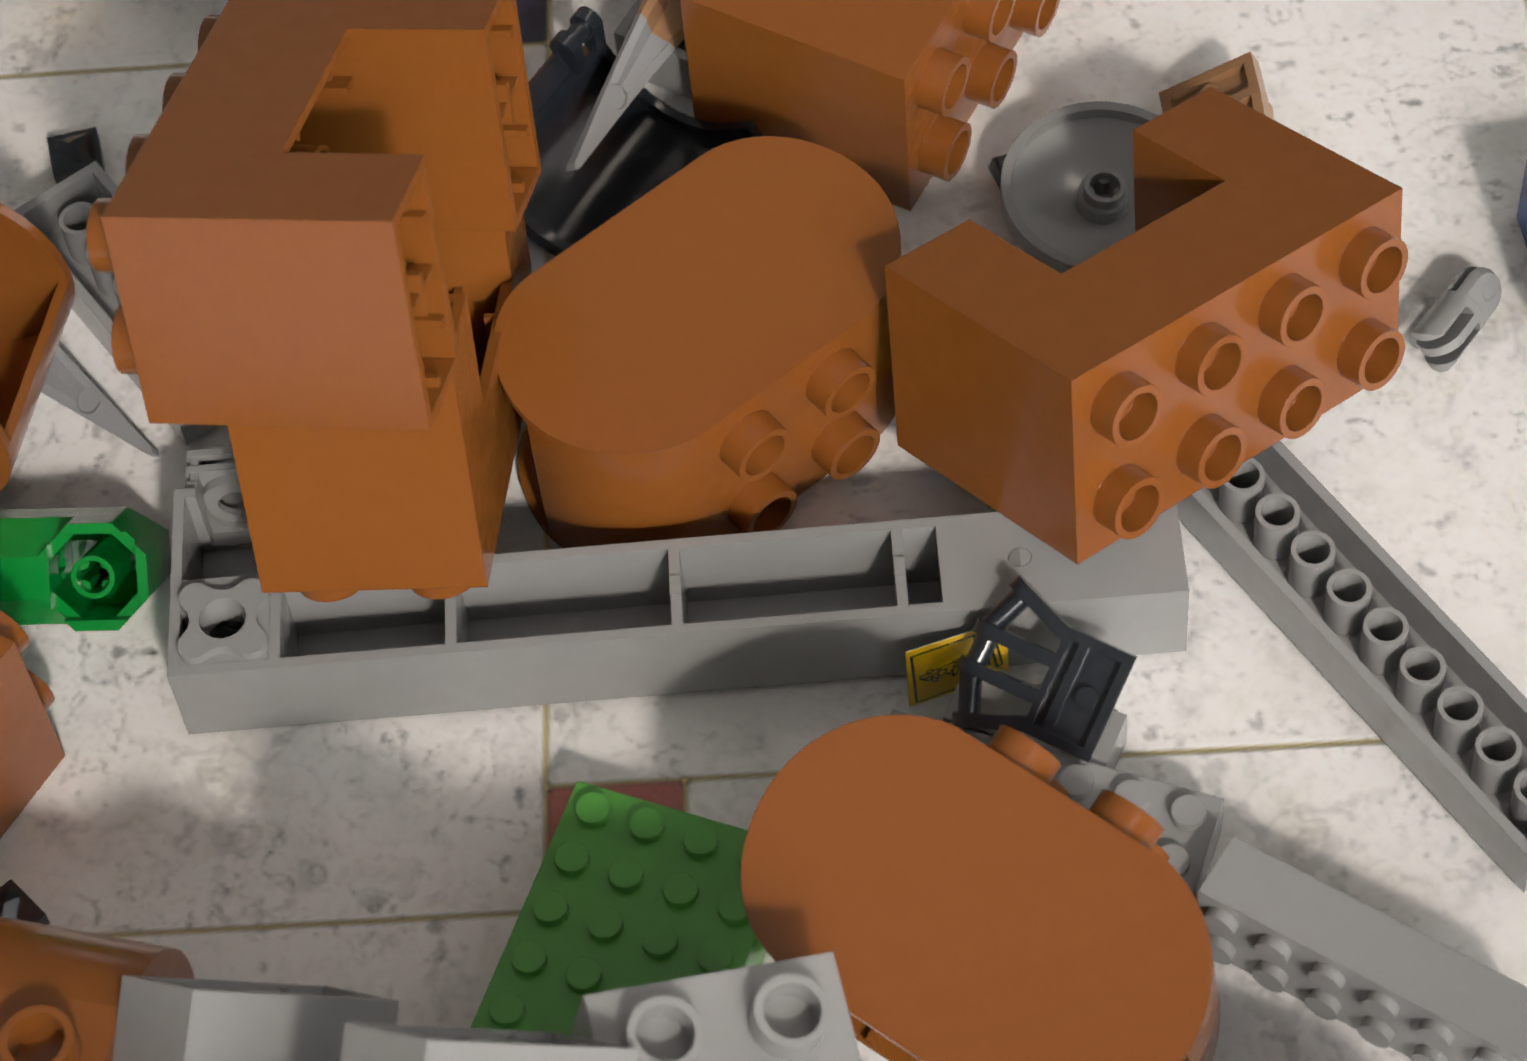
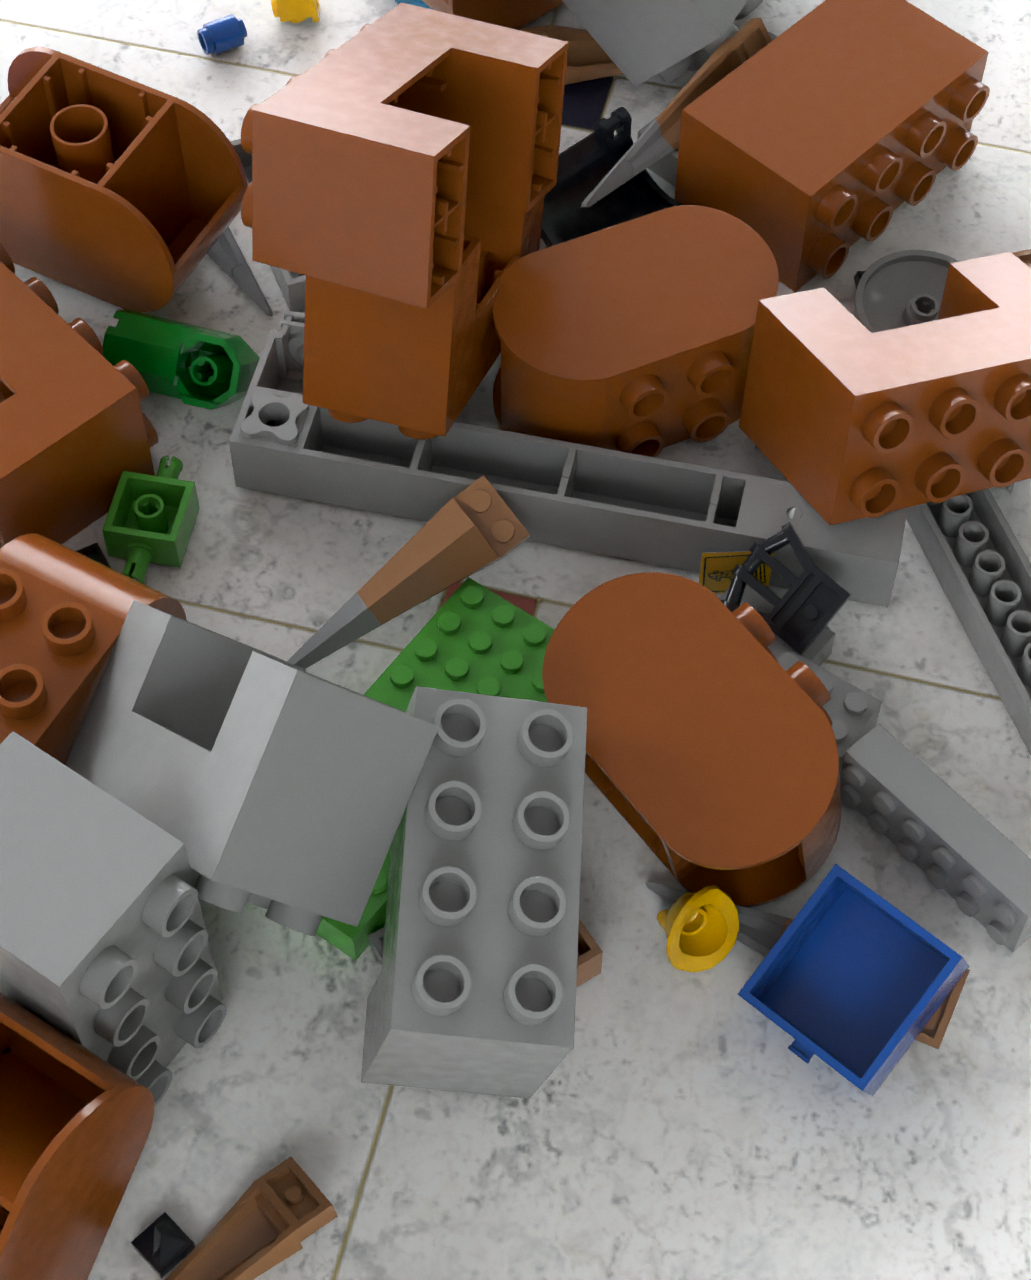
camera: 10 degrees right, 0 degrees up
none -> bright green brick [102,456,200,584]
none -> medium nougat plate [287,475,530,669]

